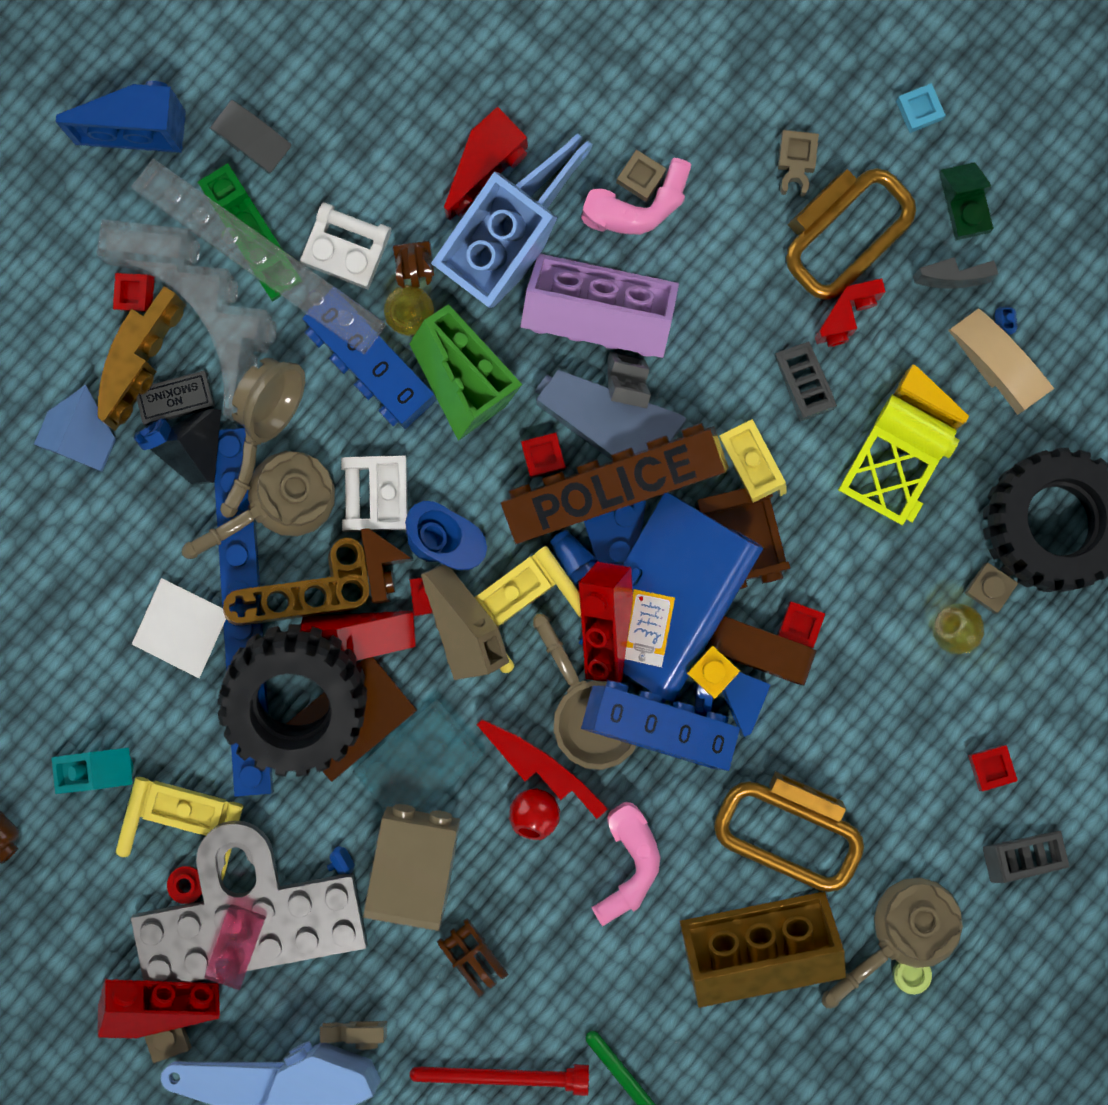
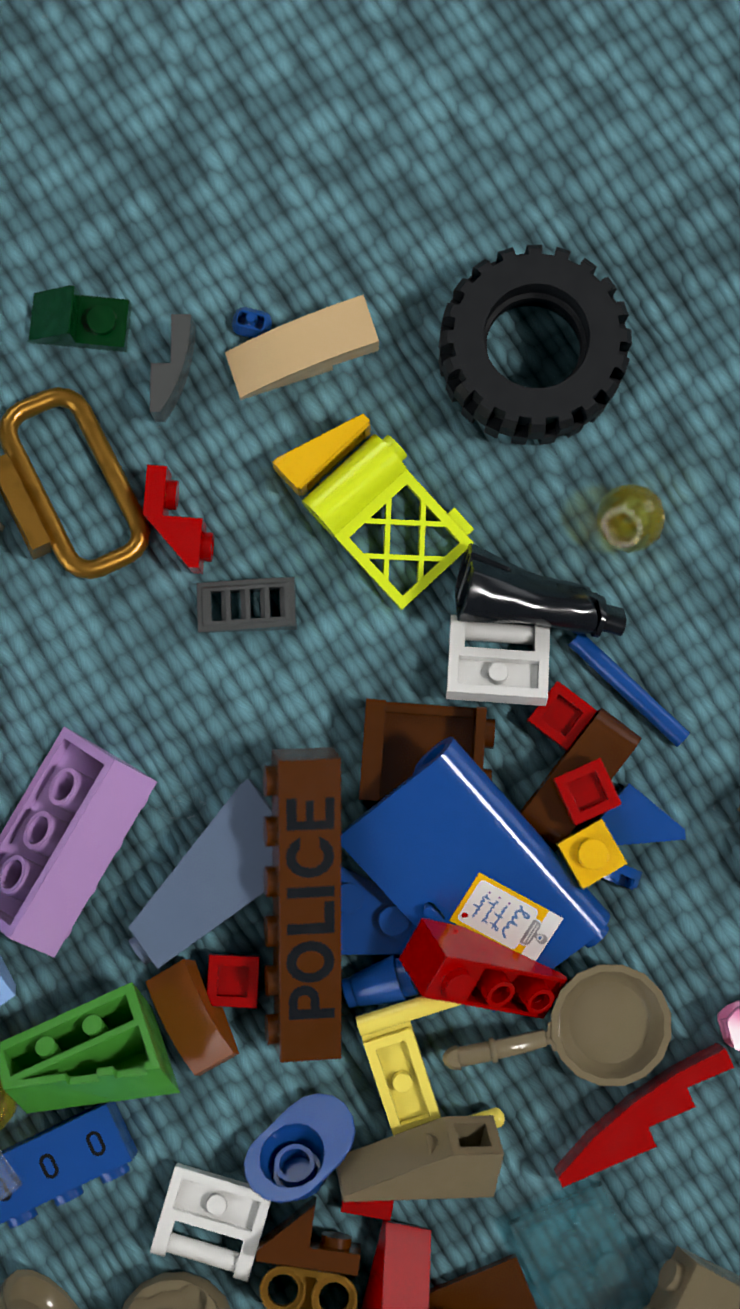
camera: 75 degrees left, 0 degrees up
red piece [509,788,560,840] -> none
blue brick [581,681,740,771] -> none
dark grey slope [607,351,651,409] -> none
light yellow panel [719,419,787,503] -> none
dark tan plate [965,562,1018,614] -> none
none -> dark orange slope [145,959,239,1076]
none -> white plate [446,615,550,706]
none -> black piece [455,543,627,638]
none -> red plate [552,757,622,826]
none -> blue bar [568,634,690,747]

